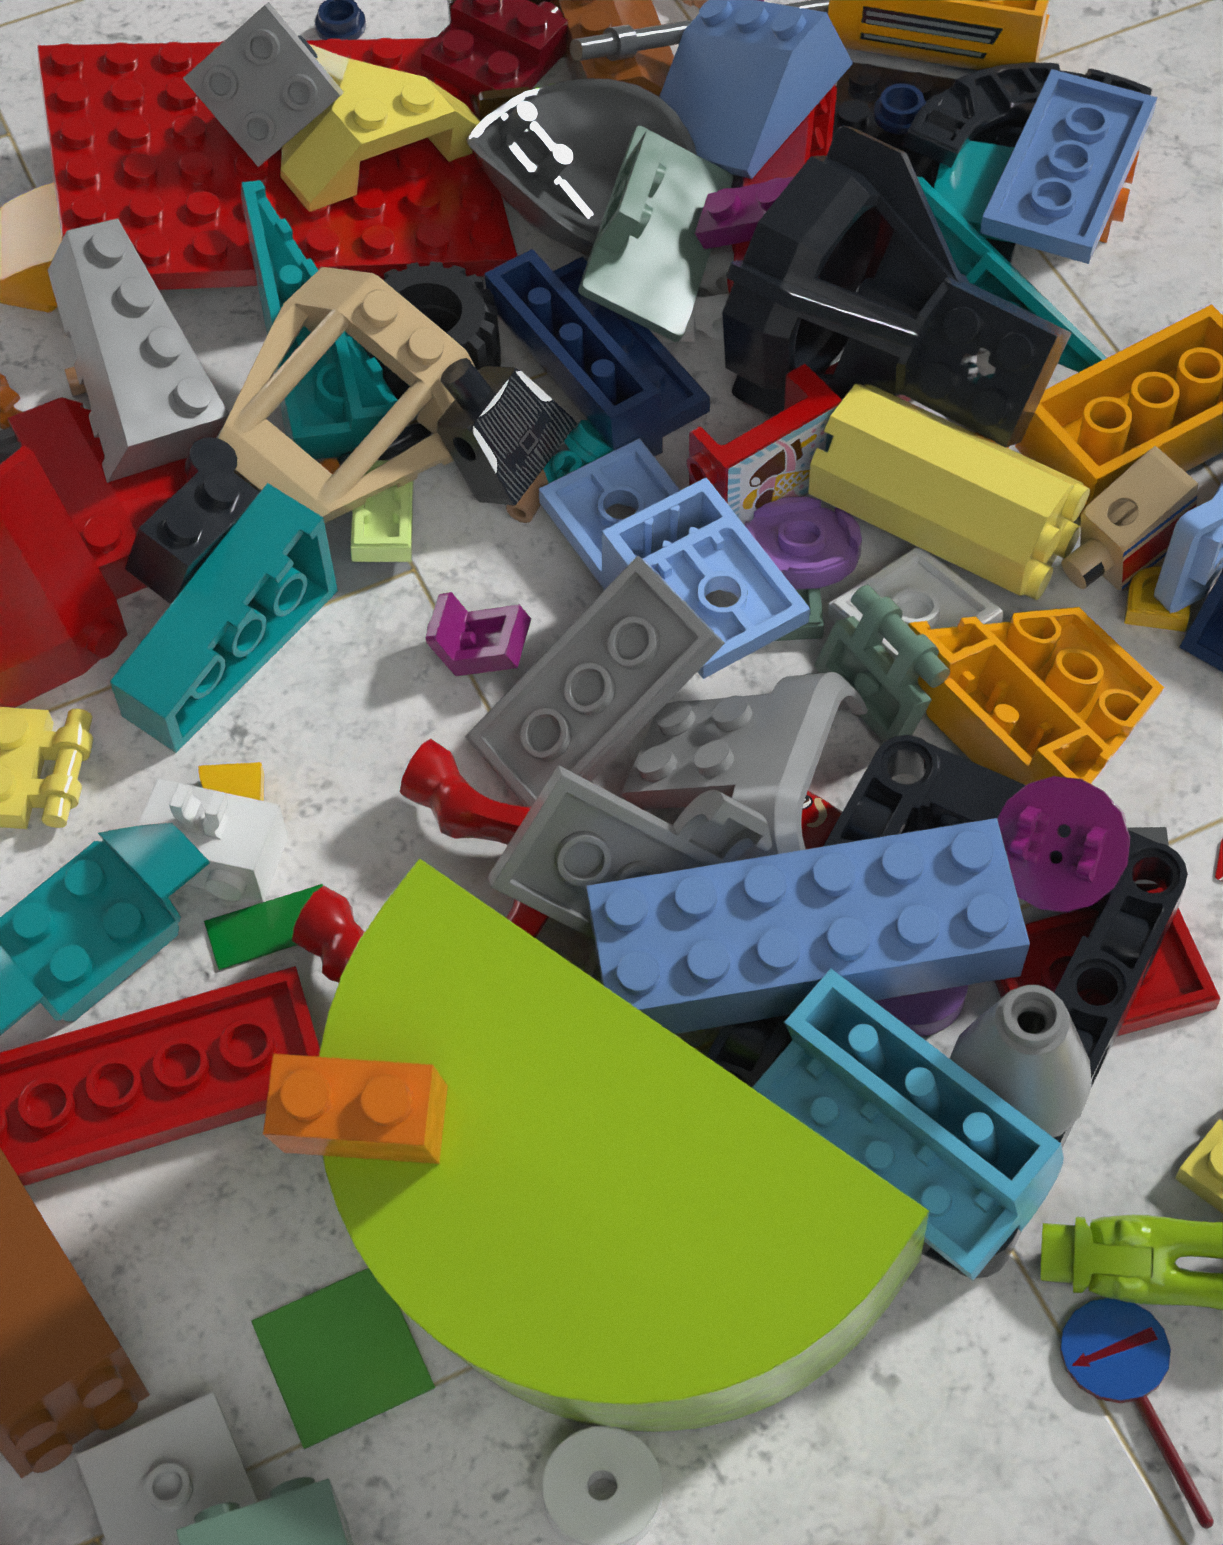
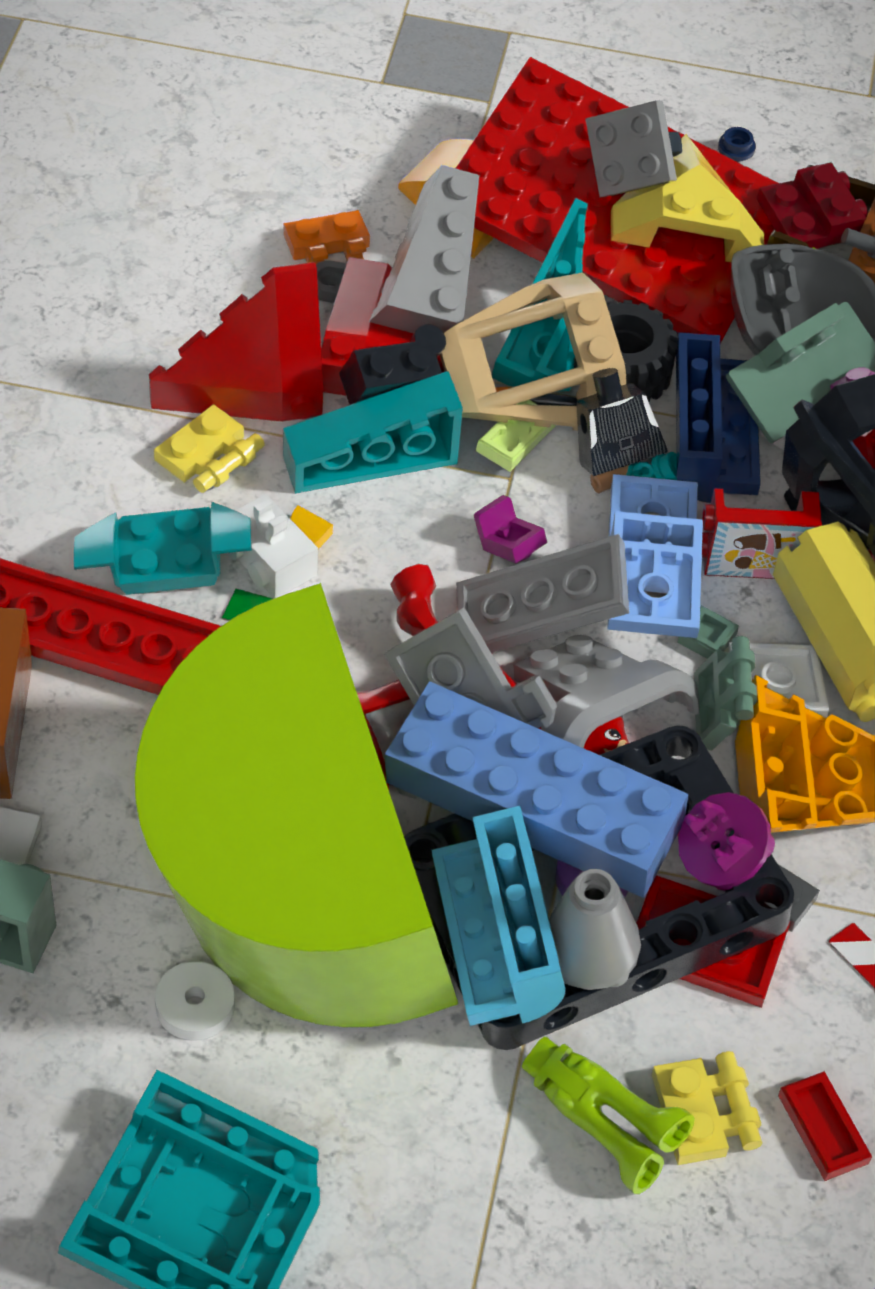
camera: 30 degrees right, 5 degrees down
bright green piece [251,1268,435,1449] -> none
orange brick [263,1054,448,1164] -> none
medium lavender tile [744,497,862,589] -> none
blue piece [1060,1298,1214,1529] -> none

